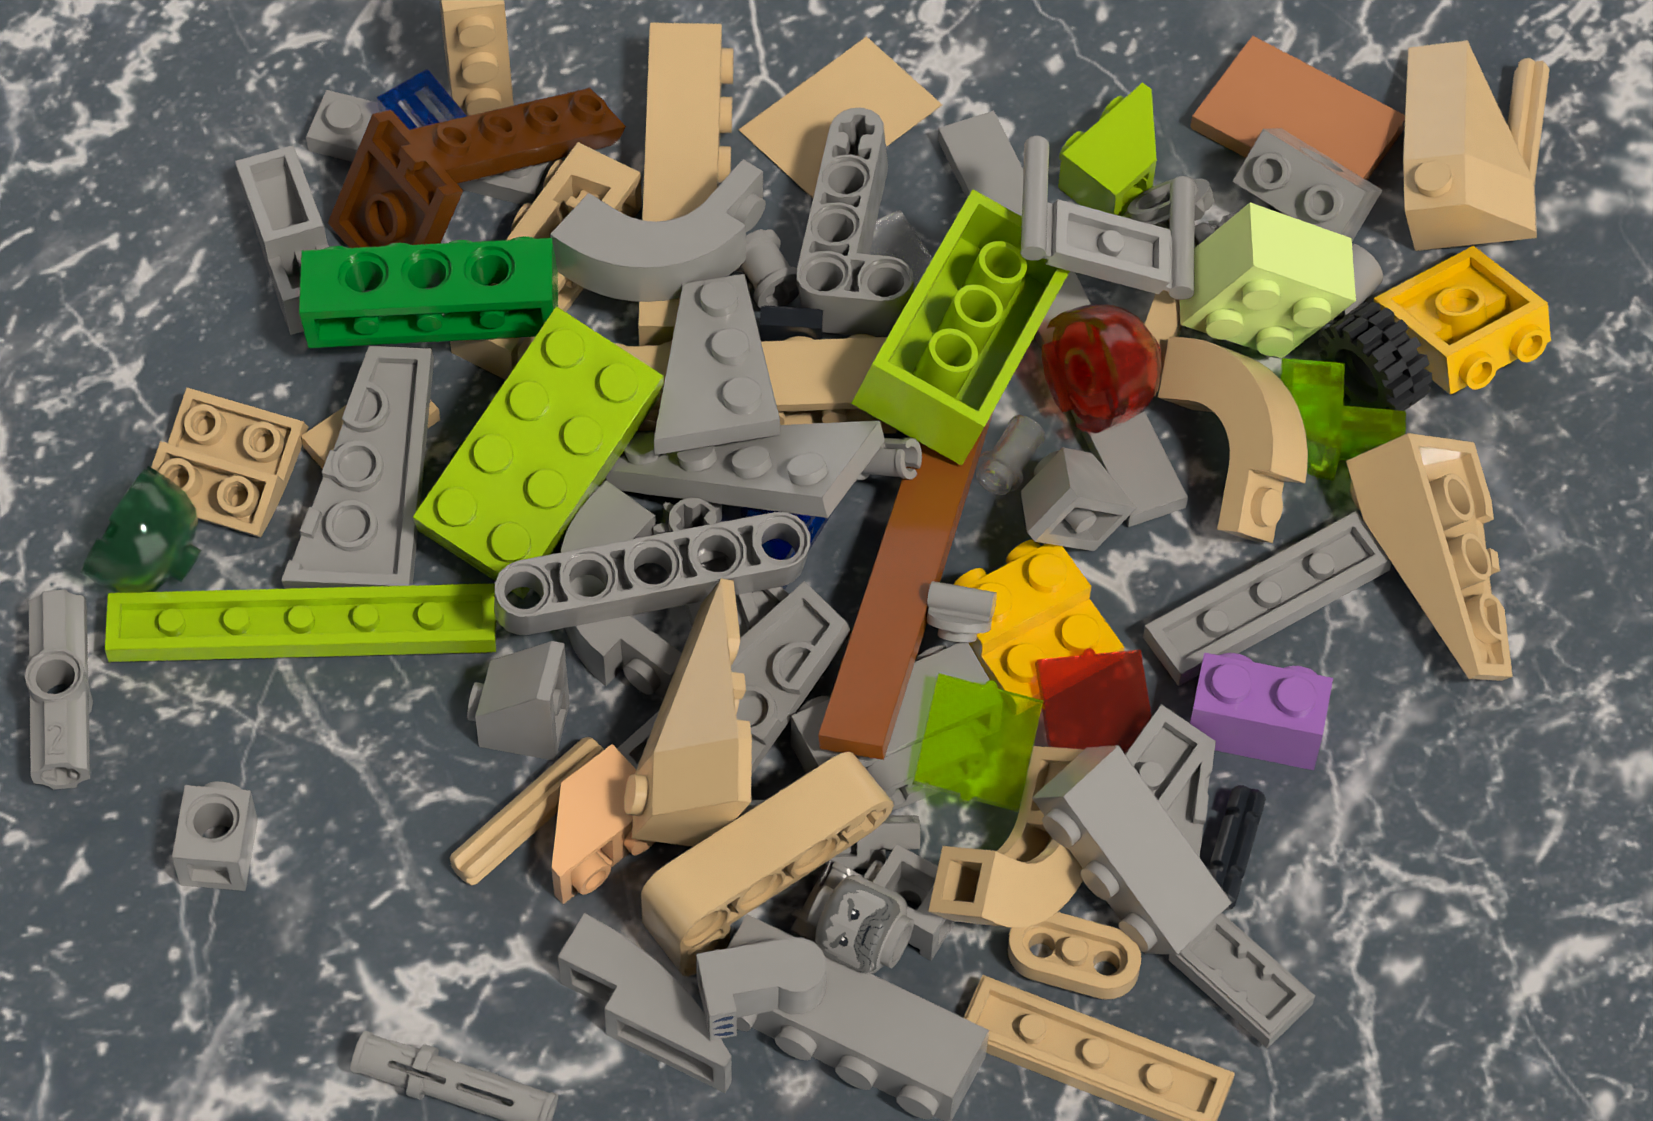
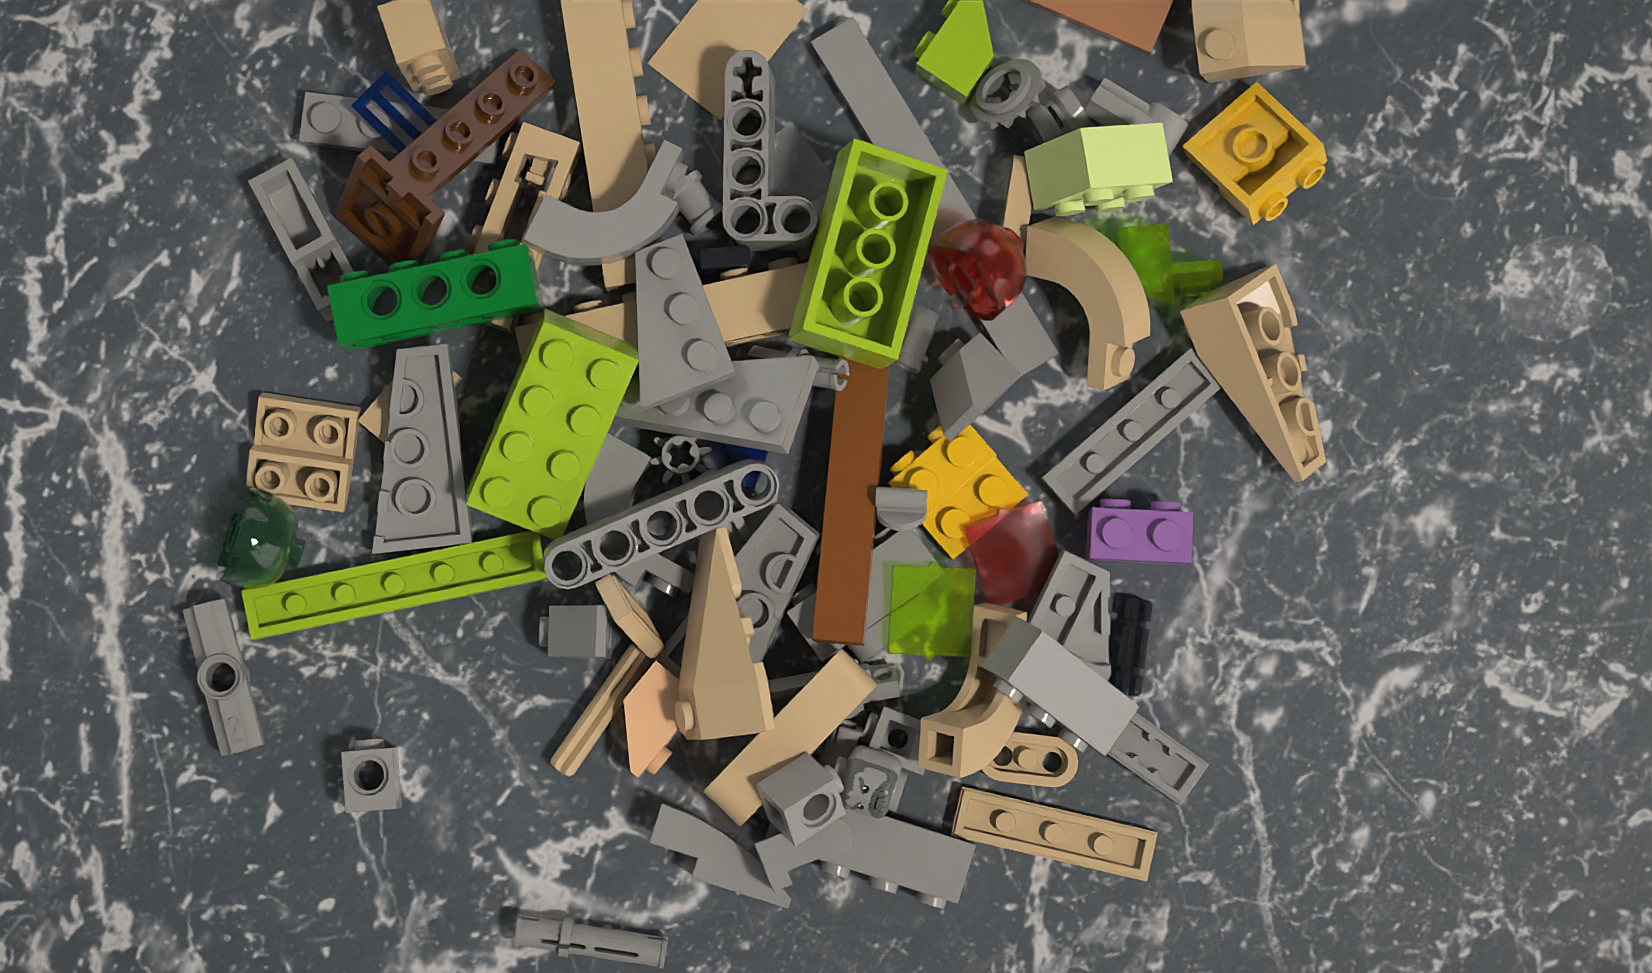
camera: 15 degrees left, 25 degrees up
light grey plate [1021,136,1195,300] -> none
light grey brick [1233,128,1383,241] -> none
black tyre [1318,302,1432,424] -> none
none -> tan tile [595,573,666,660]
none -> light grey brick [756,753,846,846]

